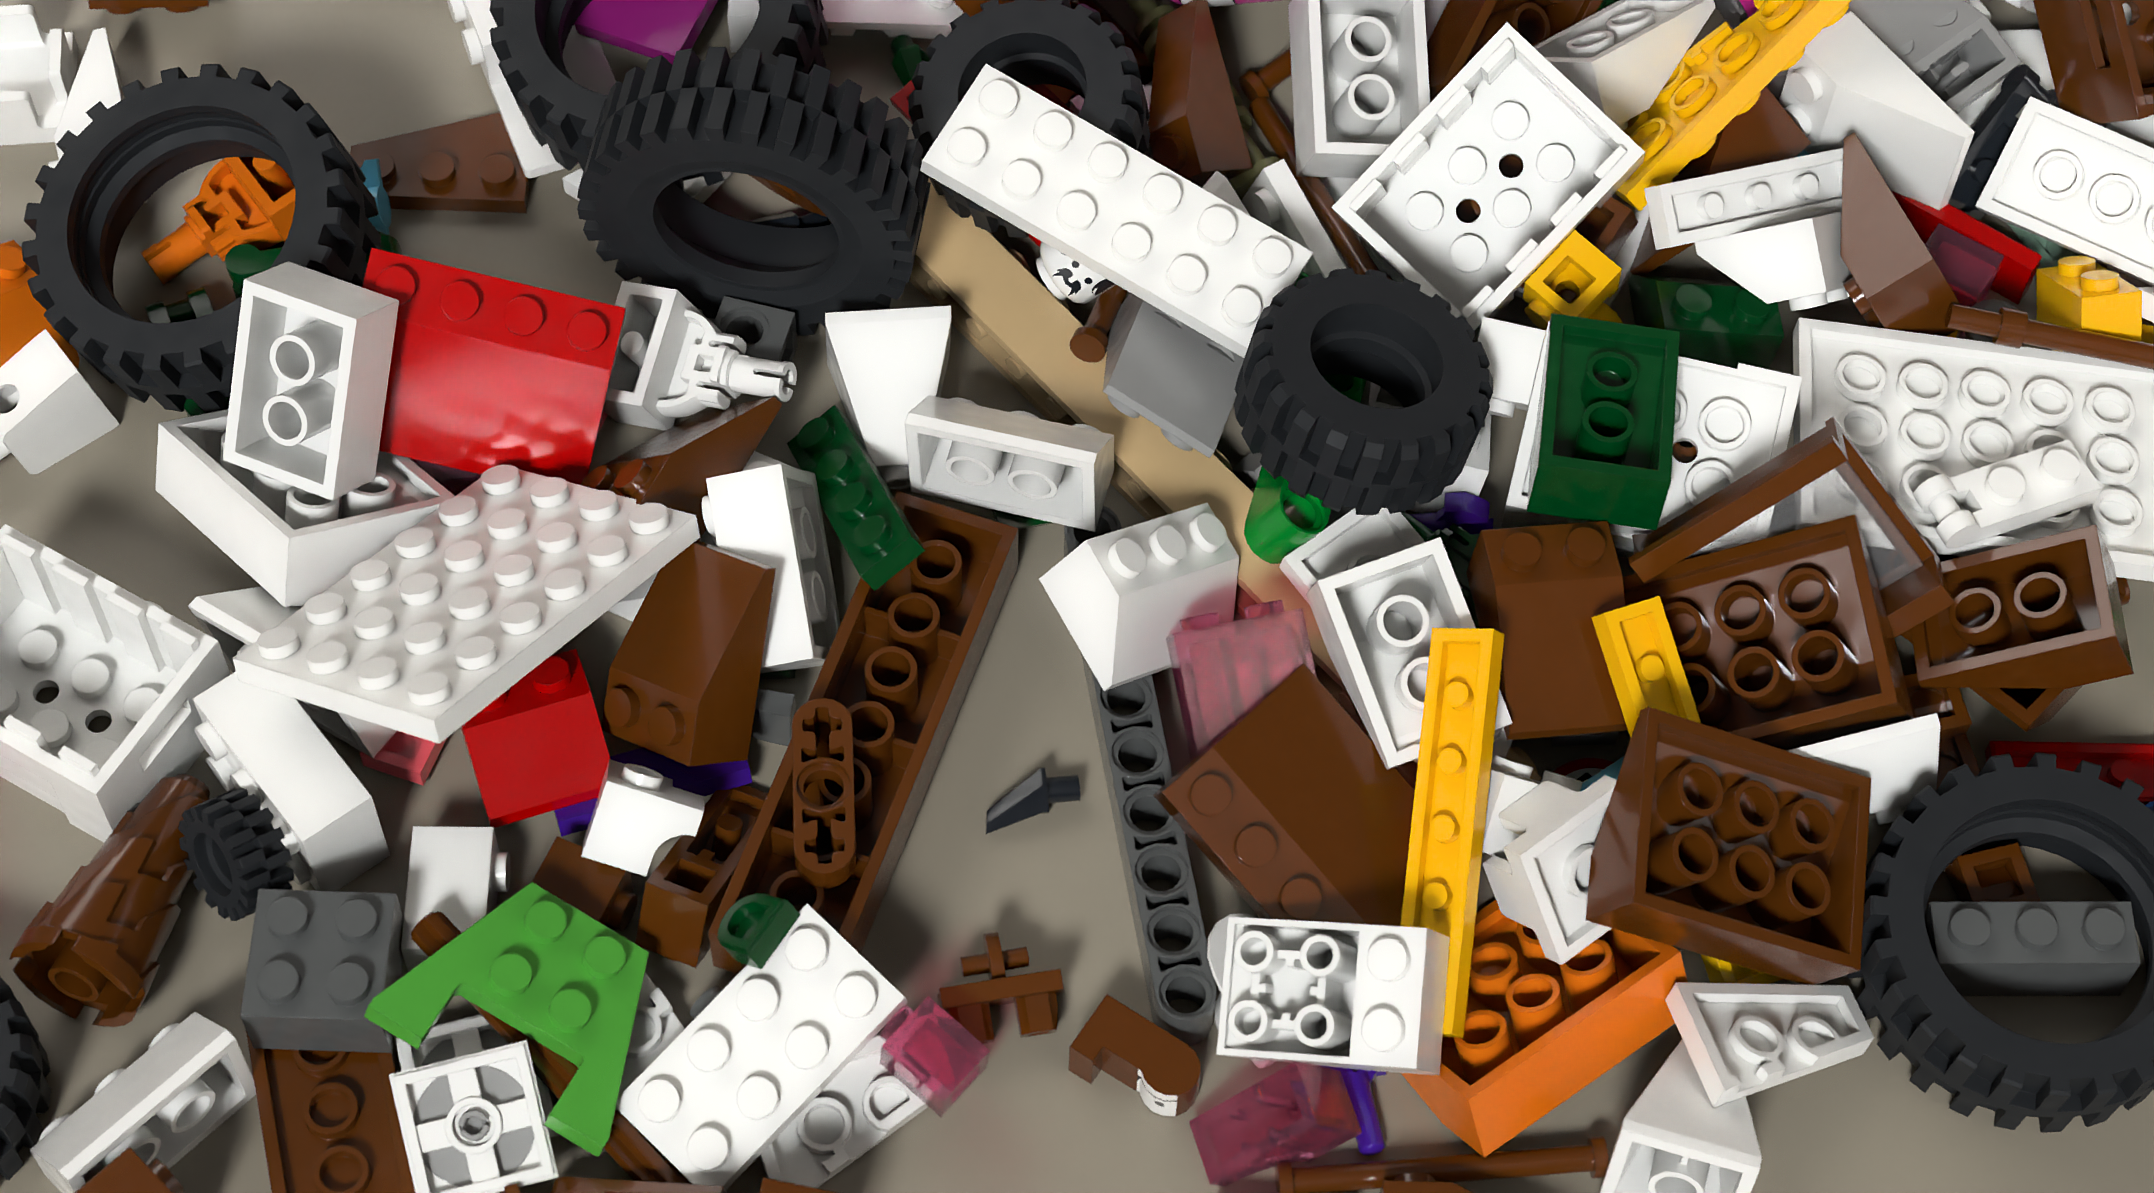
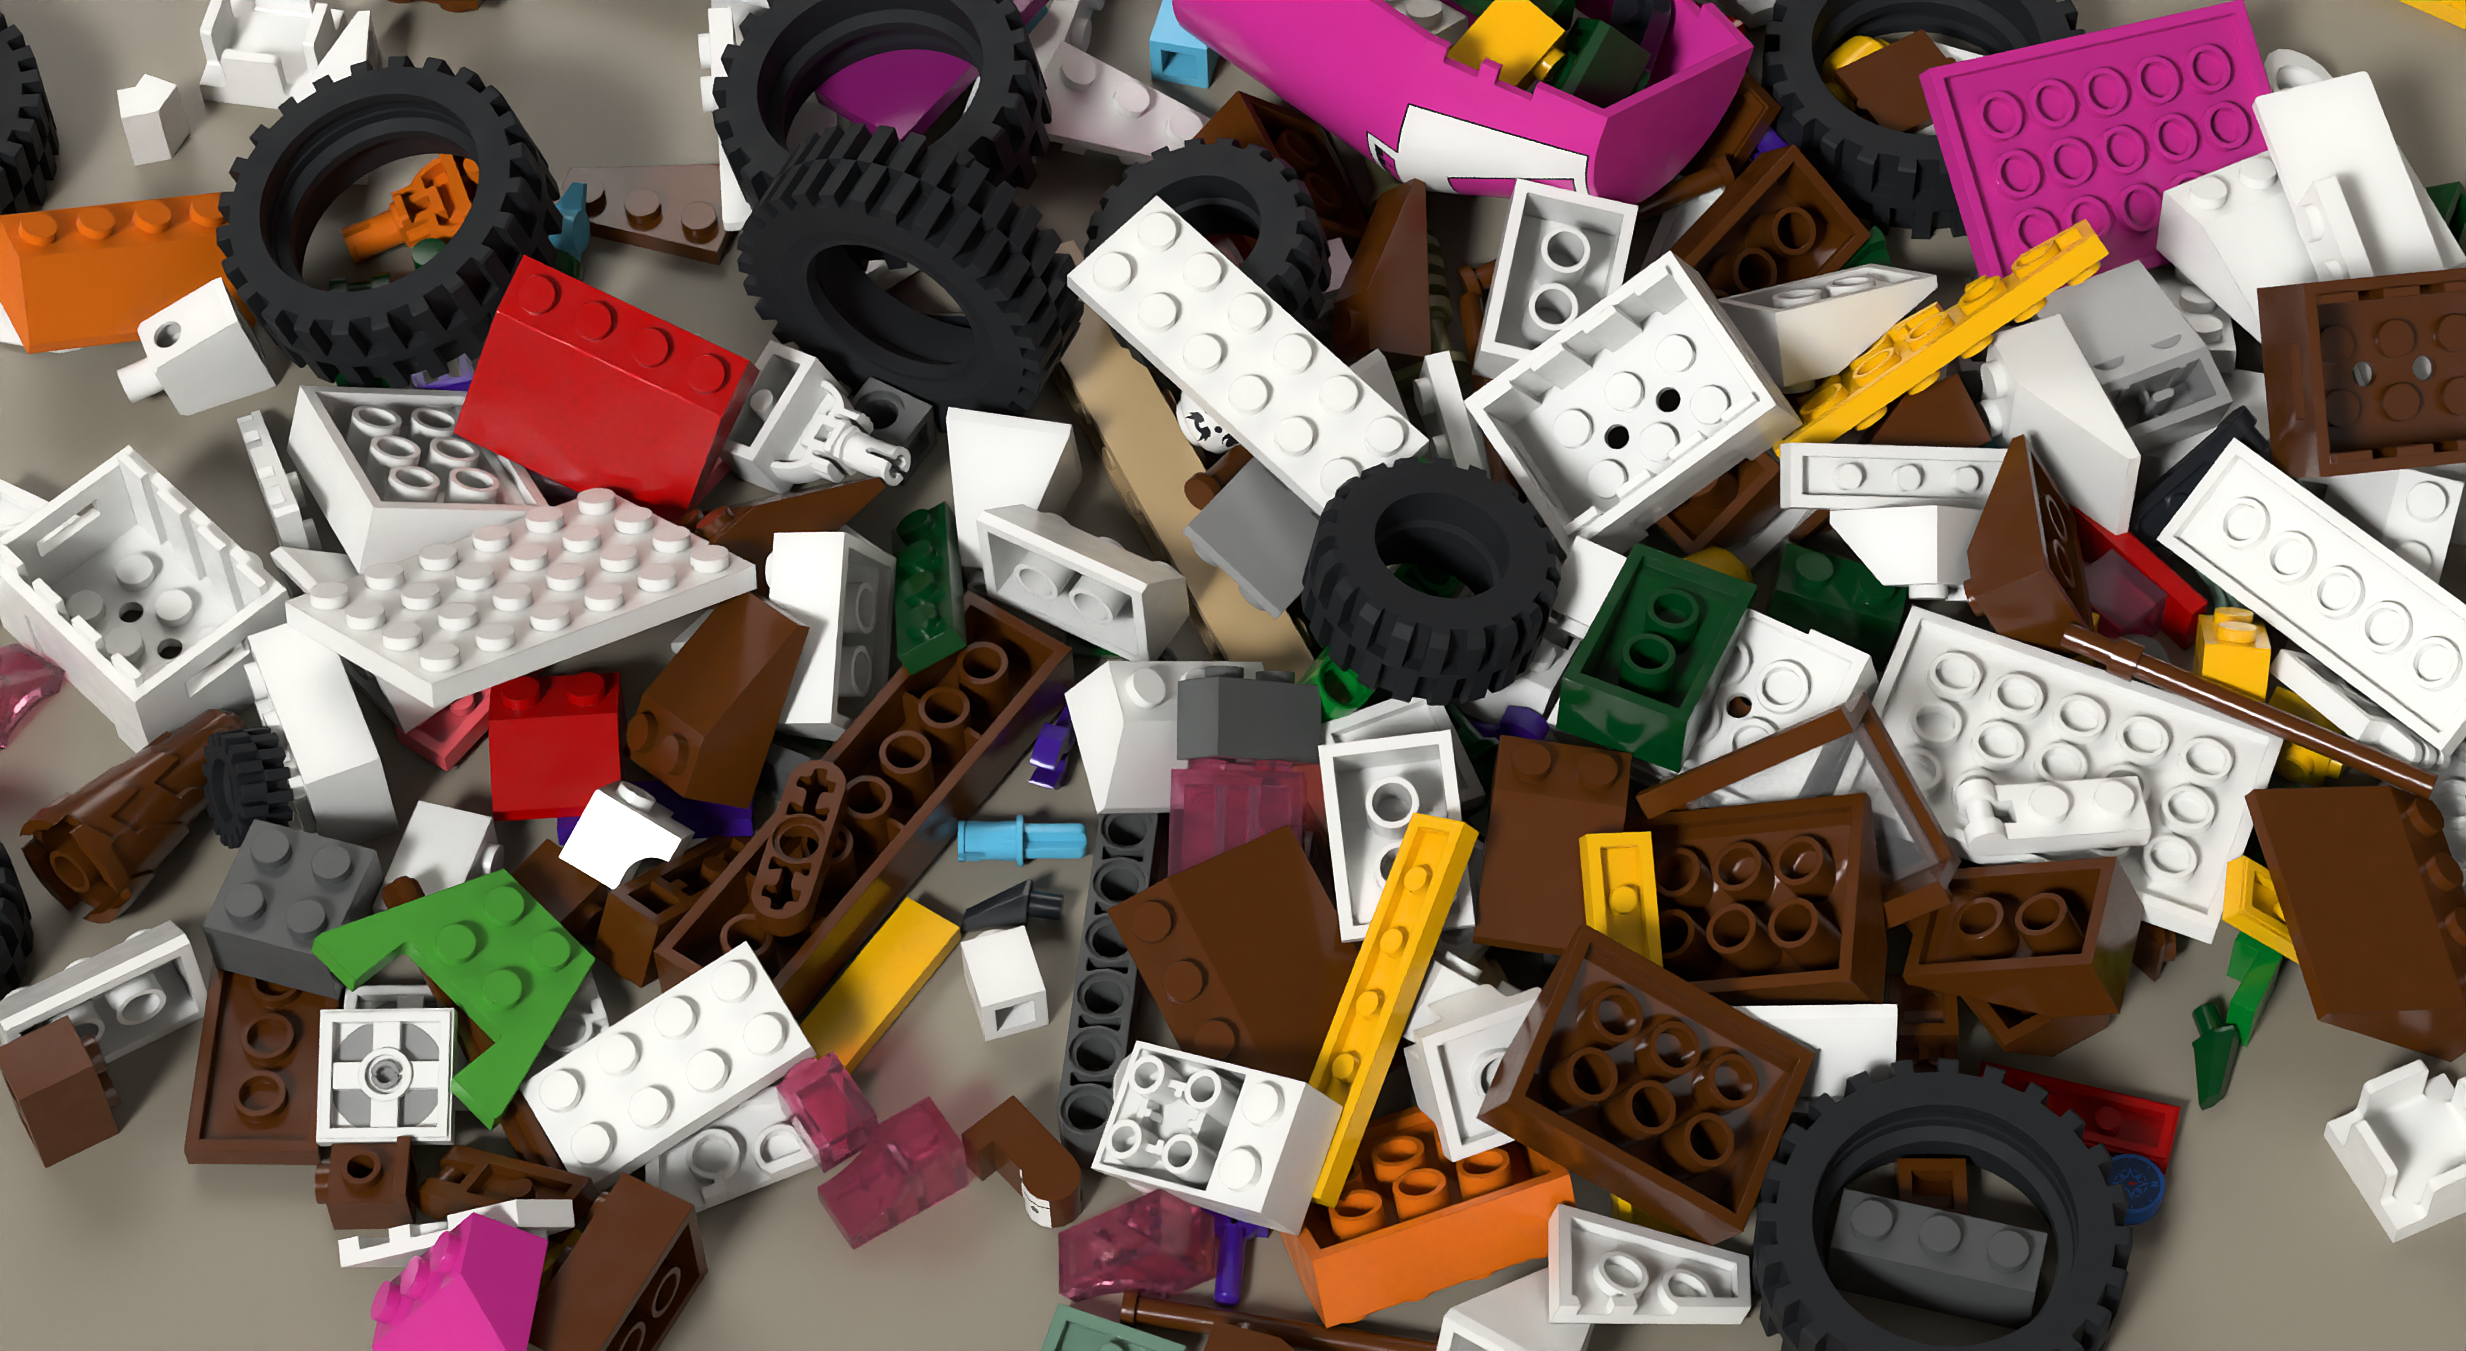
camera: 20 degrees right, 5 degrees down
white brick [223,261,399,501] -> none
dark green tile [718,893,801,970] -> none
reddish brown hips [937,932,1064,1048] -> none
yellow brick [1523,230,1622,330] -> none
none -> white wing [237,410,323,551]
none -> yellow tile [800,897,961,1081]
none -> clear pink arch [817,1096,969,1250]
none -> medium azure axle [958,815,1087,867]
none -> white brick [960,925,1049,1042]
none -> dark purple bar [1029,703,1077,790]
none -> dark grey brick [1177,666,1321,768]

